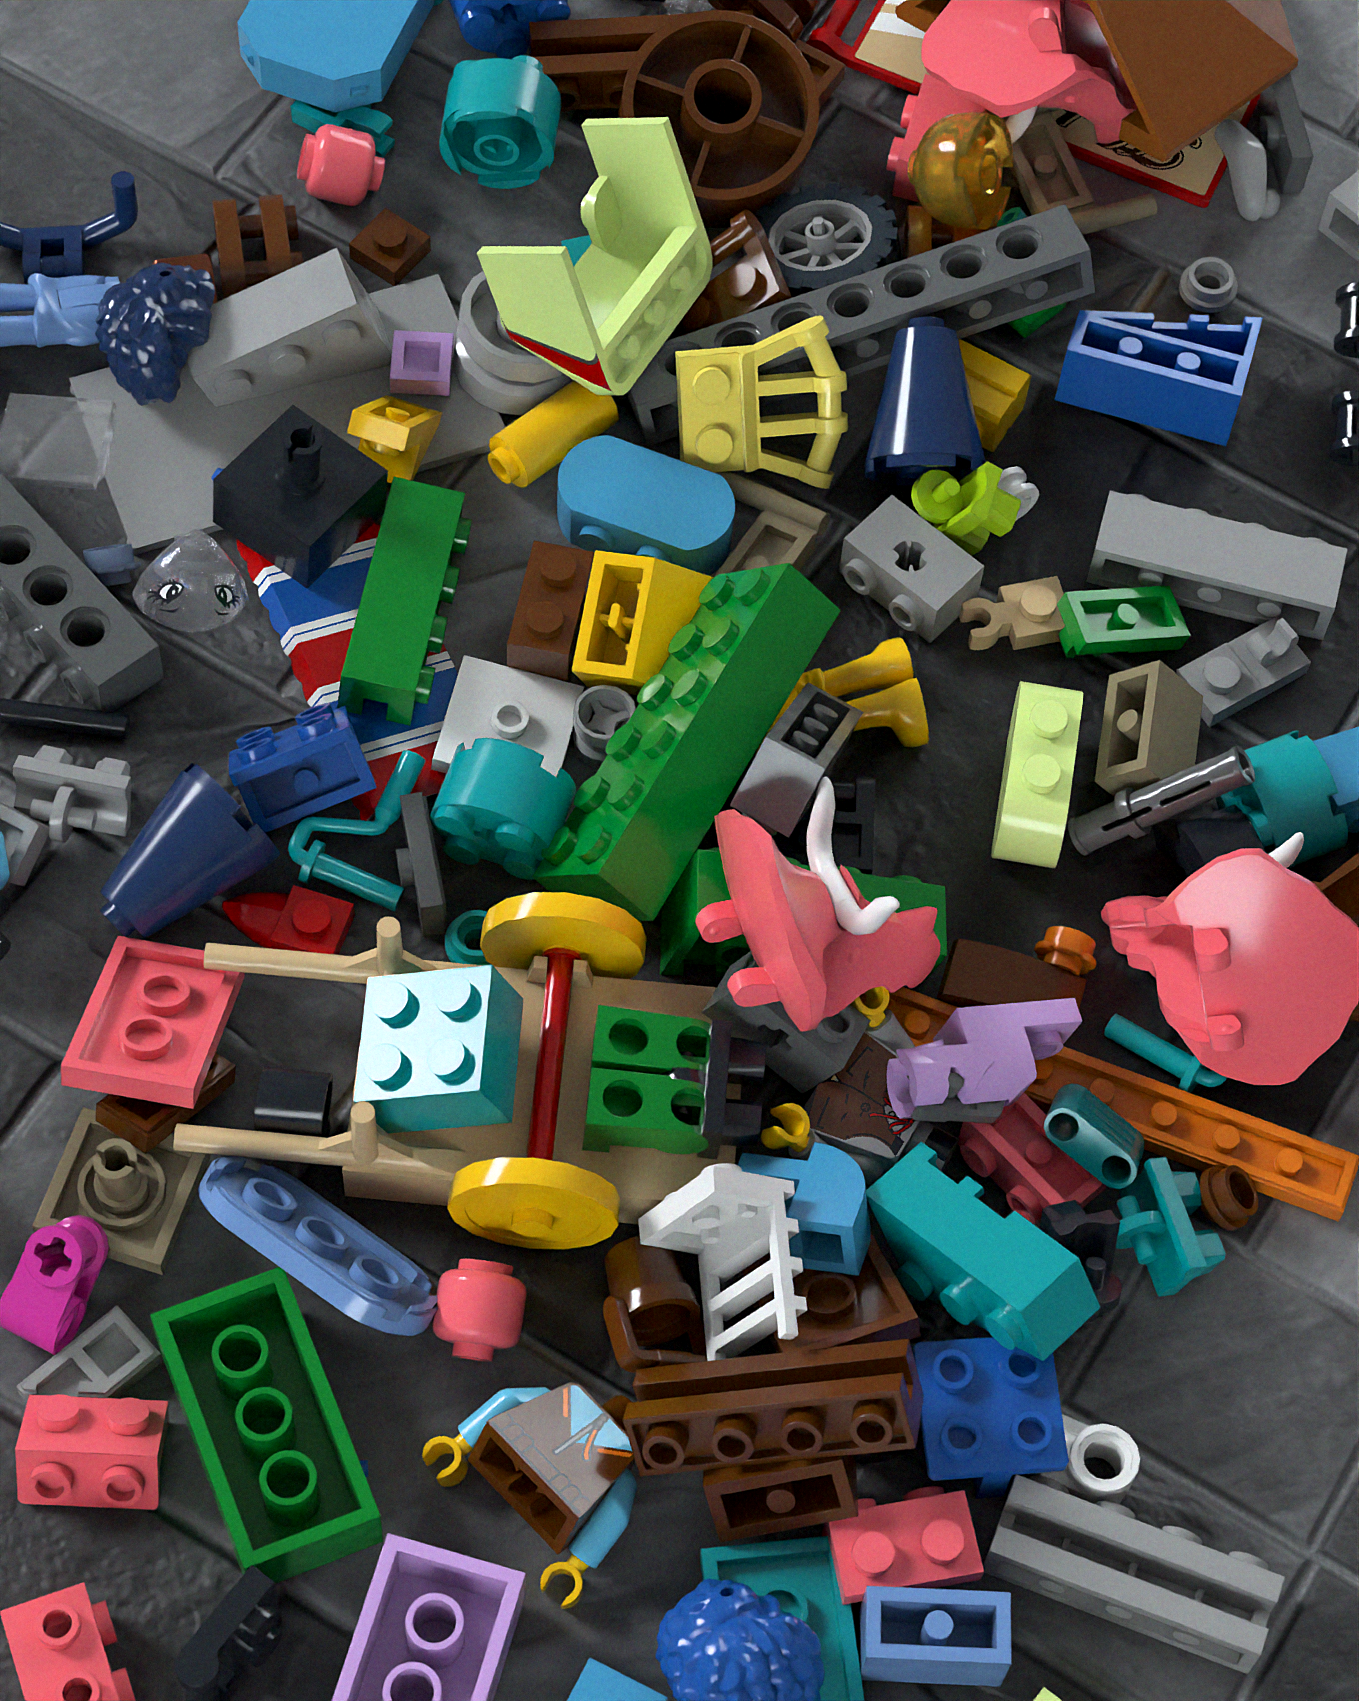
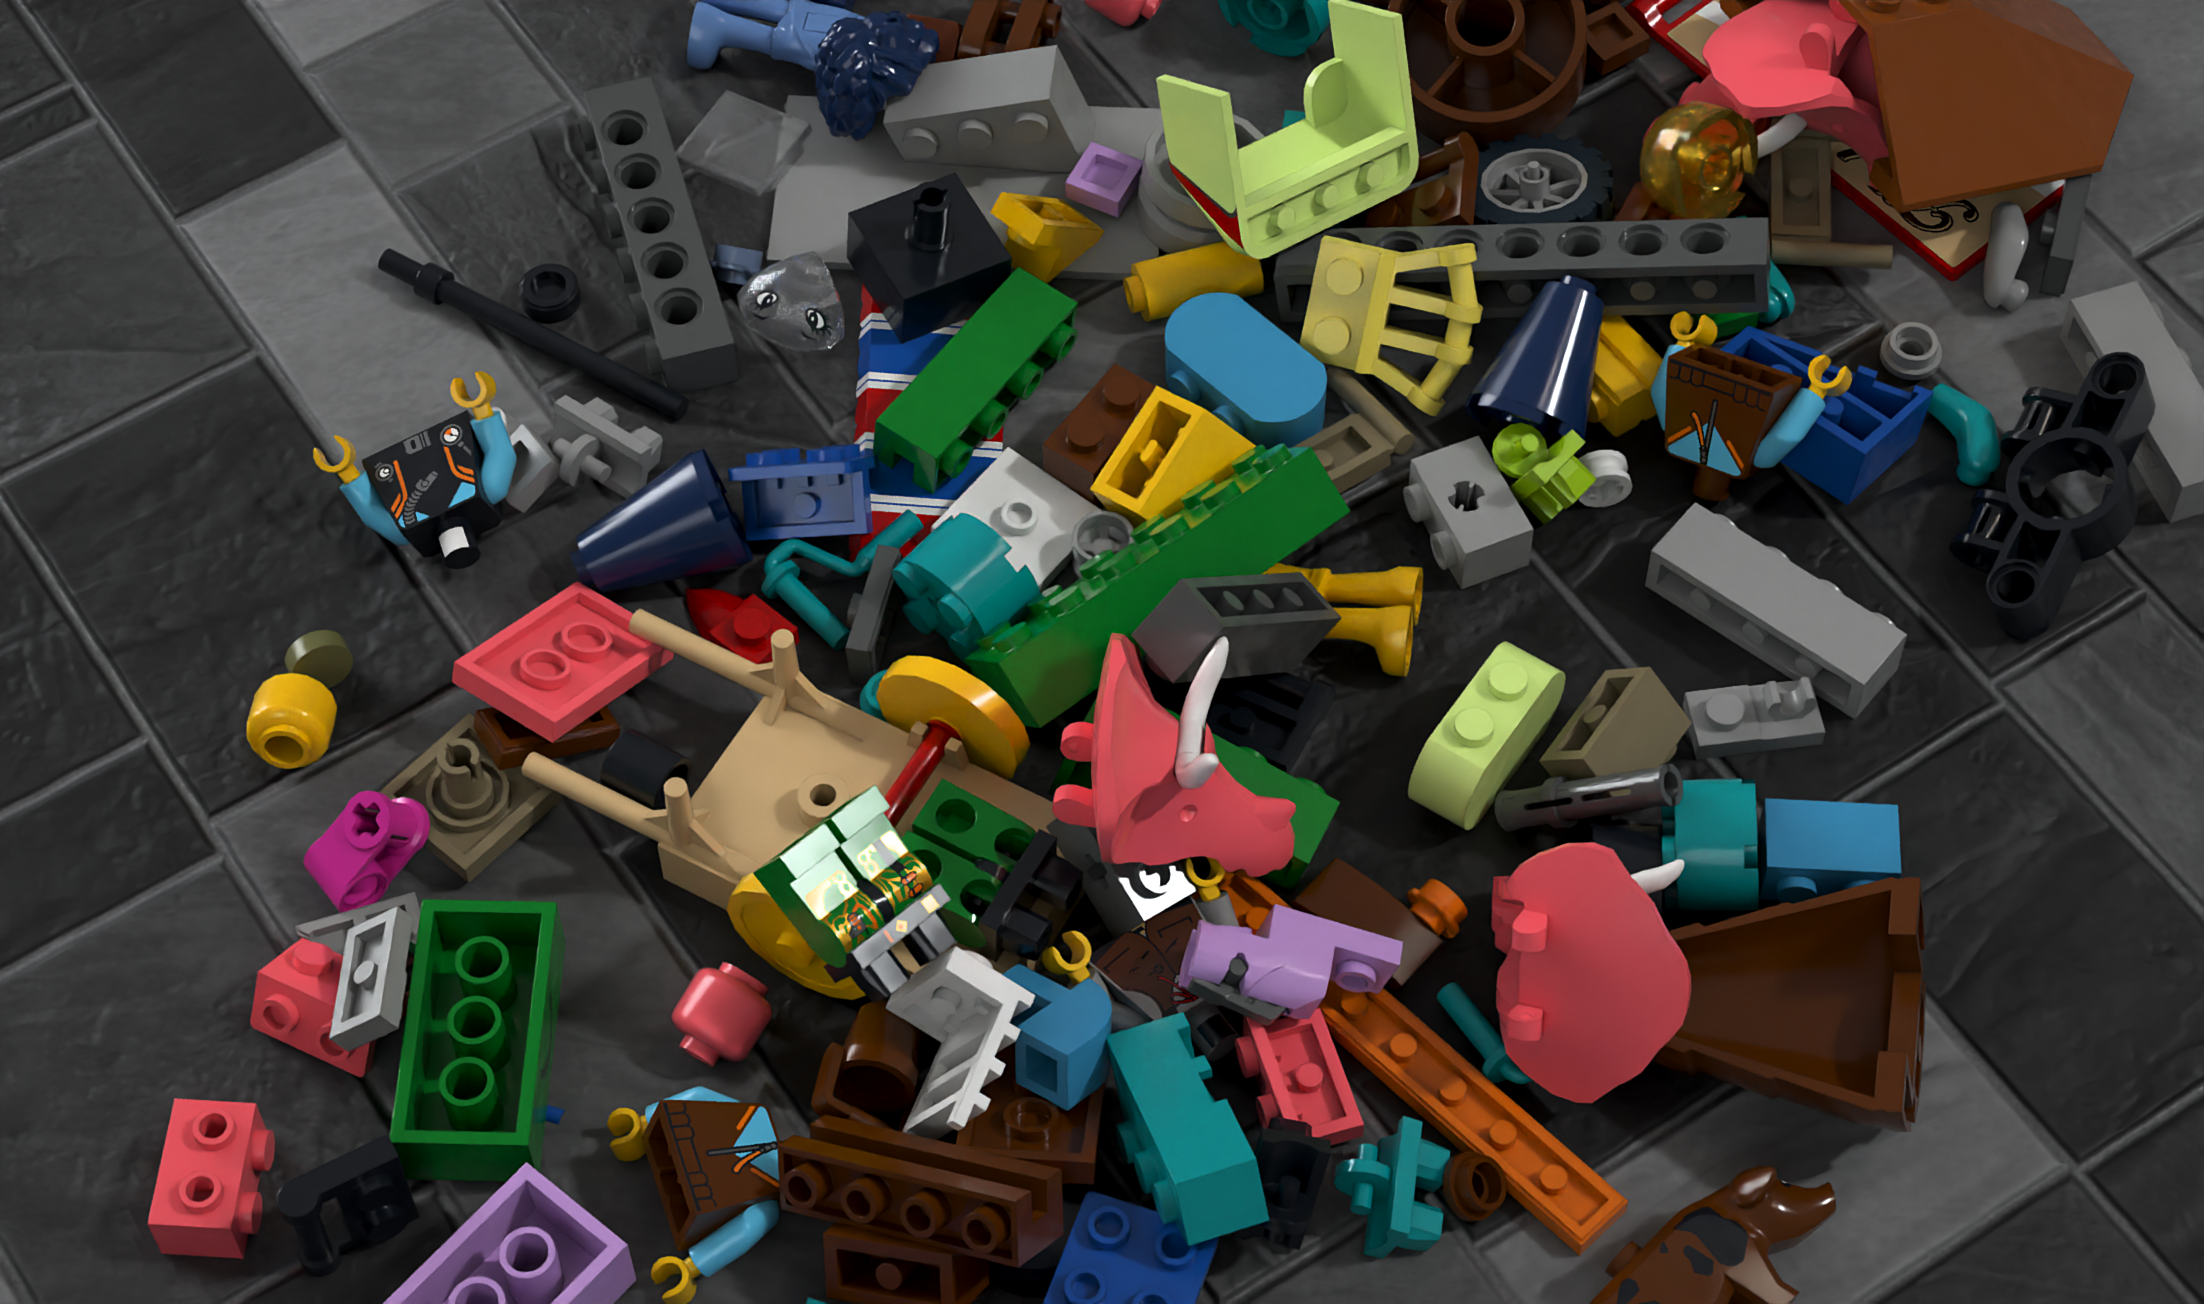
camera: 30 degrees right, 5 degrees down
medium blue tile [198,1156,438,1336] -> none
reddish brown plate [349,208,431,286] -> none
brick [353,965,524,1134] -> none
tan plate [959,576,1065,650] -> none
teal piece [1044,1083,1145,1189] -> none
green plate [1057,585,1191,658] -> none
none -> light grey plate [329,906,416,1052]
none -> hips [753,785,957,1003]
none -> torso [1650,311,1852,501]
none -> teal arm [1927,383,2001,486]

